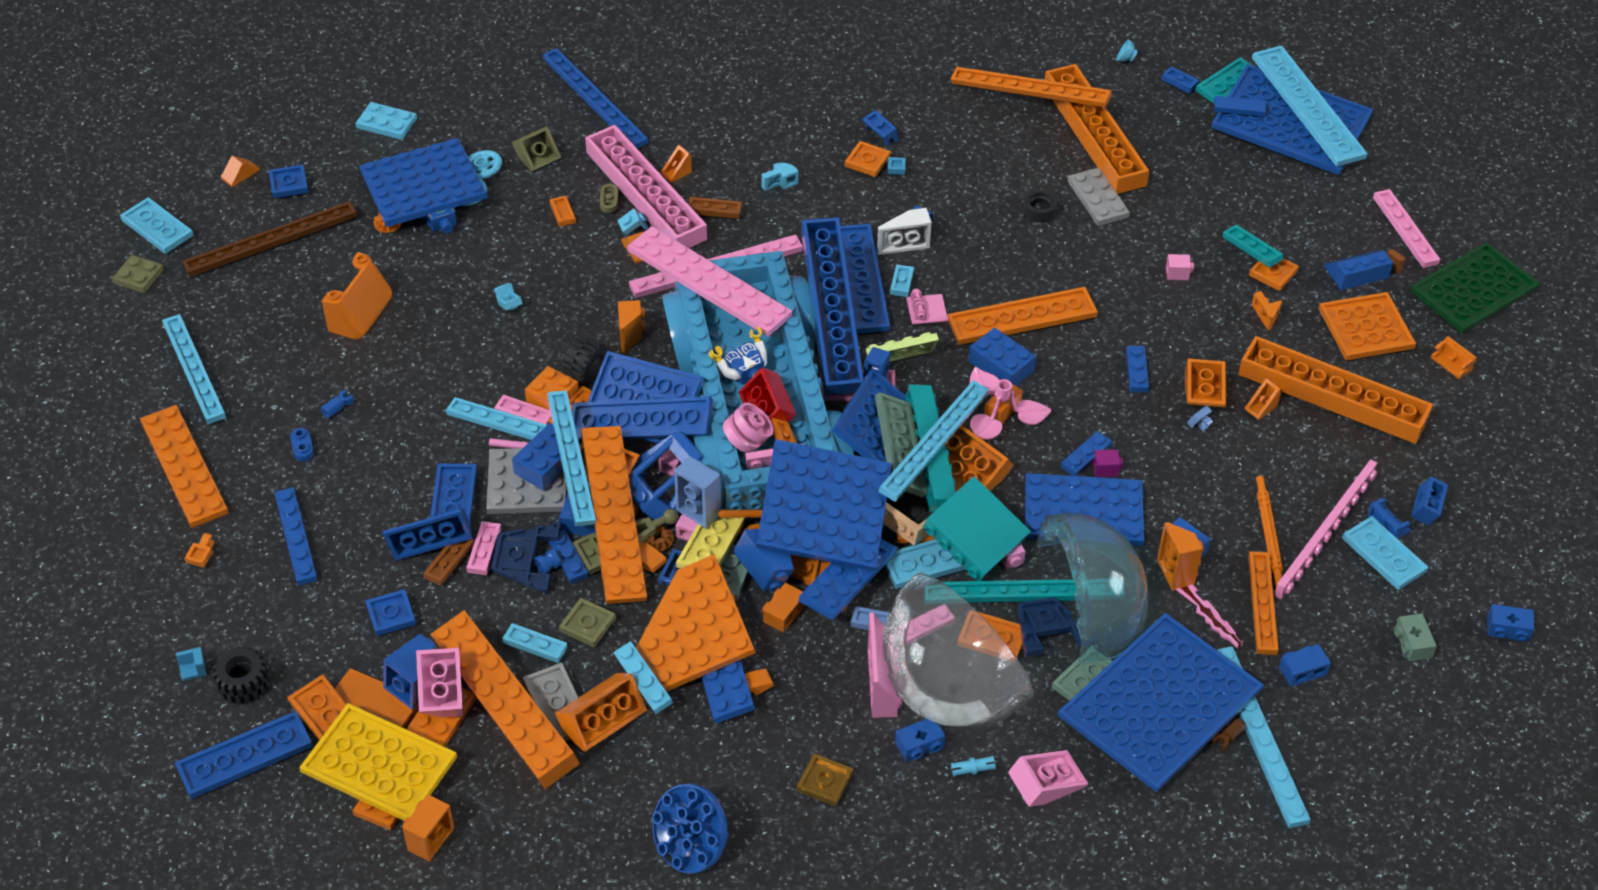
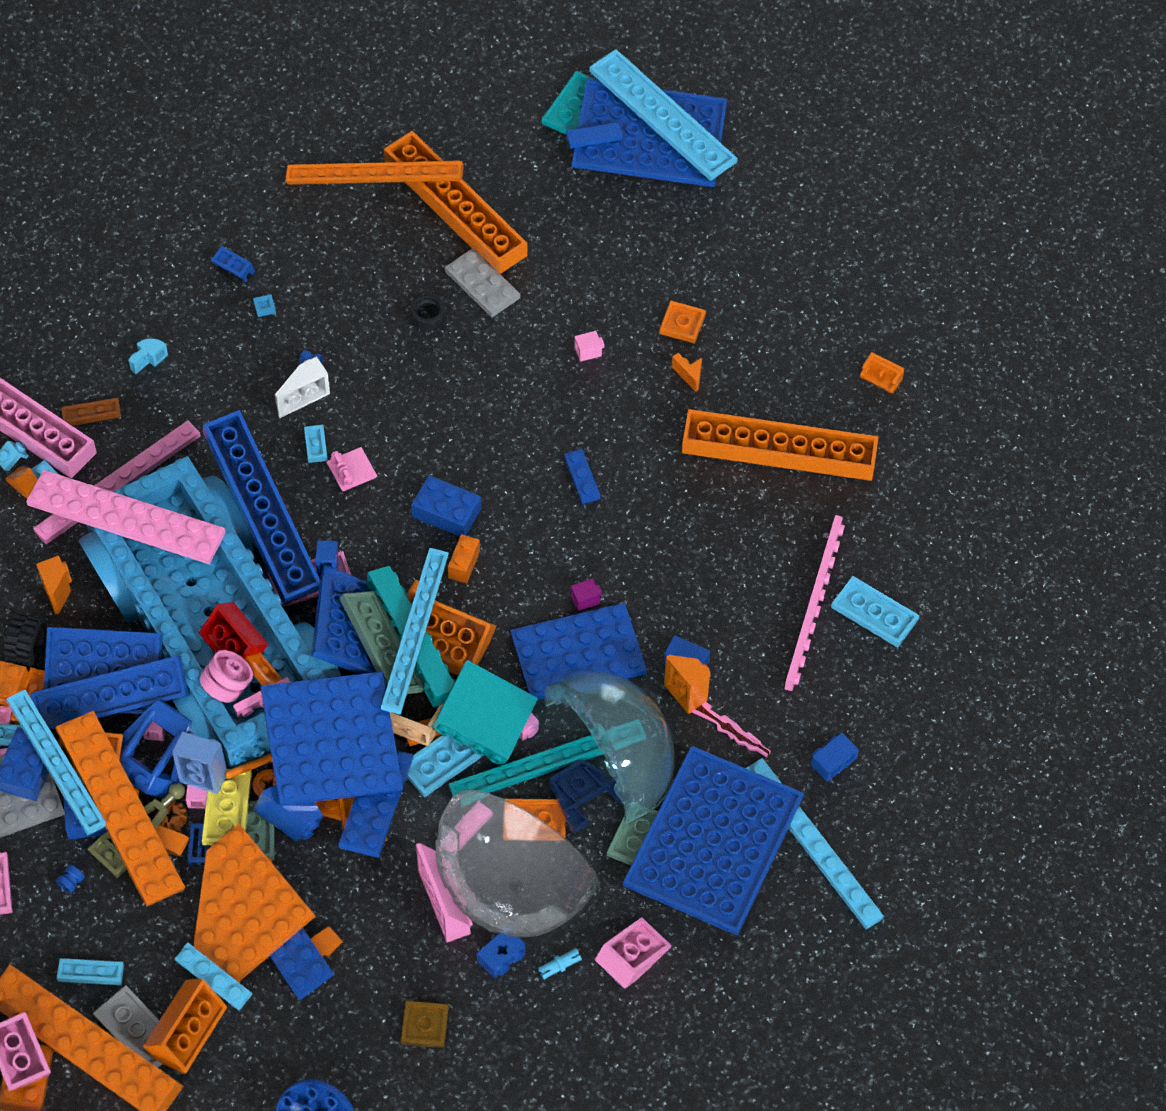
camera: 20 degrees left, 10 degrees up
dark blue wing [491,522,562,594] -> none
blue plate [547,530,589,584] -> none
olive plate [559,598,616,647] -> none
orange slope [660,145,692,183] -> none
torso [709,327,767,384] -> none
orange brick [762,583,805,633] -> none
blue plate [840,224,890,334] -> none
orange plate [845,141,891,177] -> none
medium blue plate [851,606,895,633] -> none
yellowish green plate [861,332,939,368] -> none
orange plate [947,287,1098,345] -> none
bright pink plant [970,367,1051,440] -> none
blue plate [1061,431,1112,476] -> none
medium azure piece [1116,39,1137,62] -> none
blue plate [1161,66,1199,93] -> none
orange slope [1185,359,1226,407] -> none
medium blue tile [1187,406,1213,431] -> none
reddish brown bar [1212,718,1246,752] -> none
teal plate [1223,224,1283,268] -> none
orange slope [1244,378,1282,420] -> none
orange plate [1248,551,1278,655] -> none
orange axle [1256,476,1283,587] -> none
orange plate [1318,292,1416,361] -> none
blue slope [1324,251,1393,290] -> none
blue hinge [1367,498,1411,539] -> none
bright pink plate [1373,189,1440,268] -> none
dark orange plate [1387,249,1406,274] -> none
sand green brick [1394,613,1437,662] -> none
dark green plate [1410,242,1540,334] -> none
blue brick [1411,476,1448,525] -> none
blue brick [1487,604,1534,641] -> none

